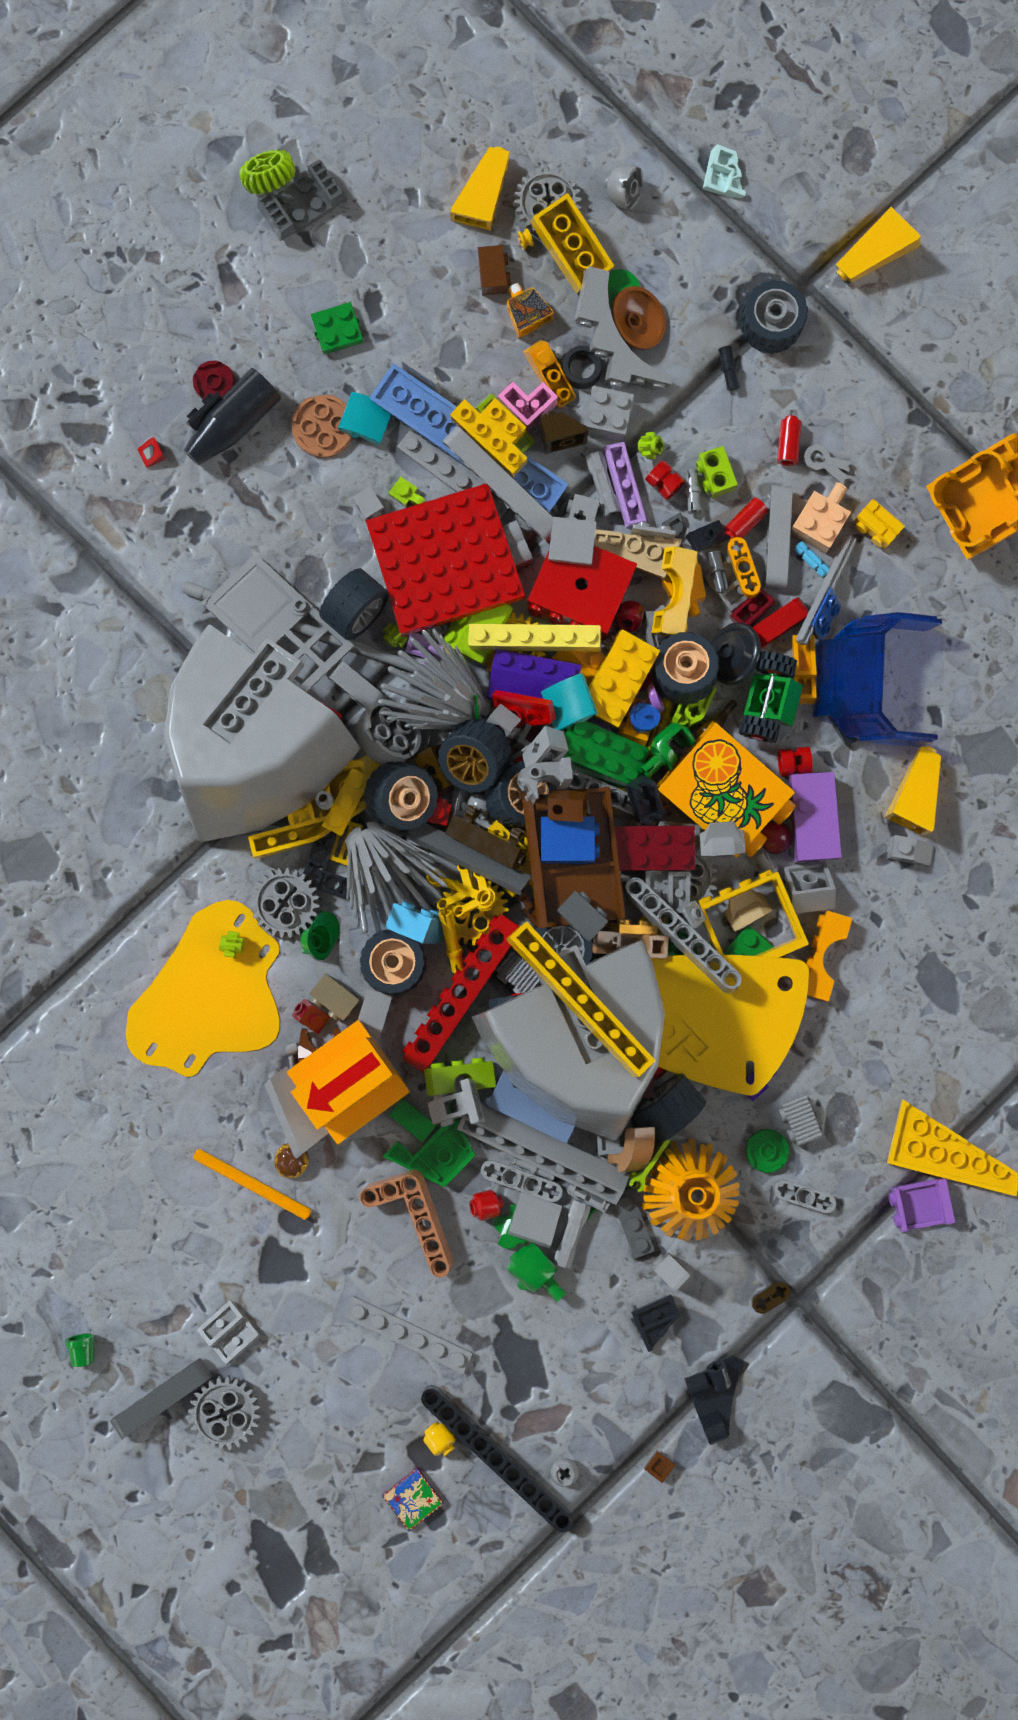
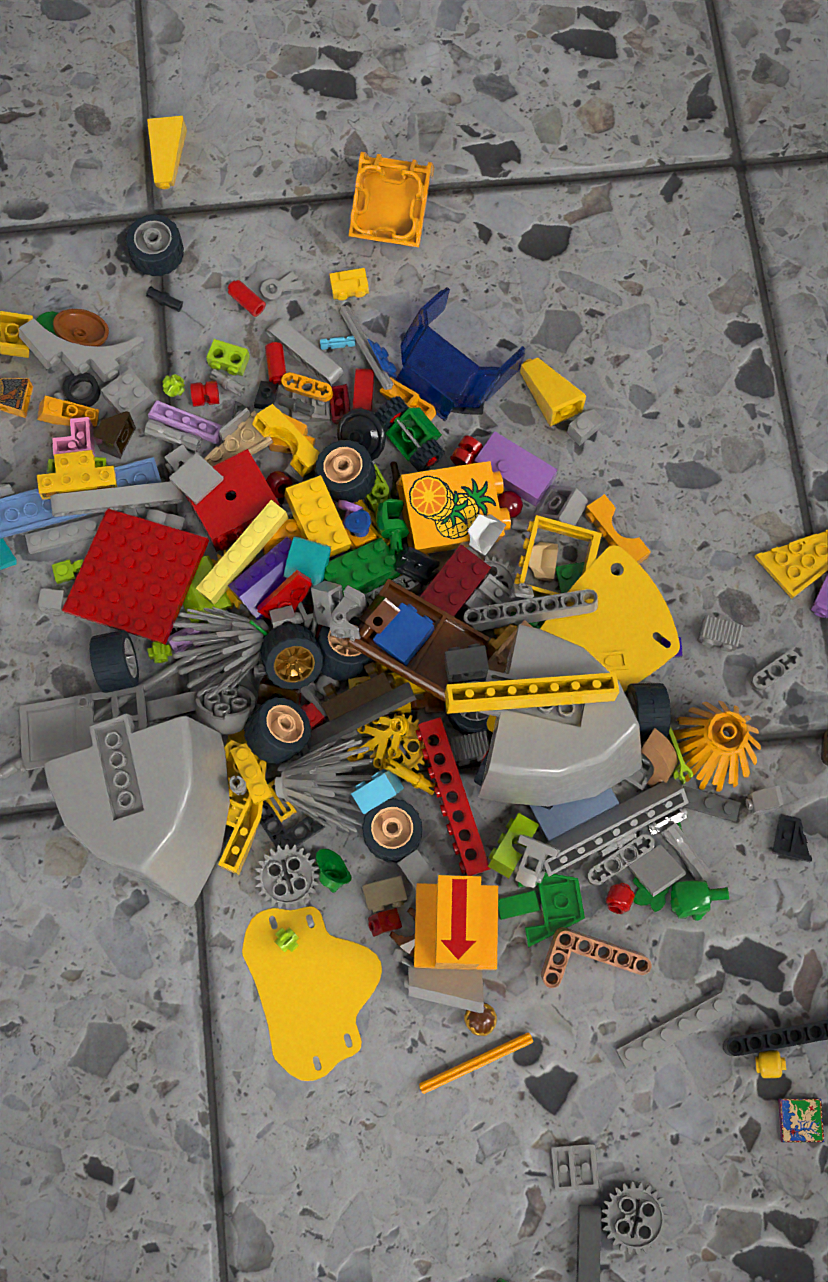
camera: 50 degrees left, 10 degrees down
light aqua slope [703,144,746,198] -> none
green tile [745,1129,789,1173] -> none
light nougat brick [790,482,851,554] -> none

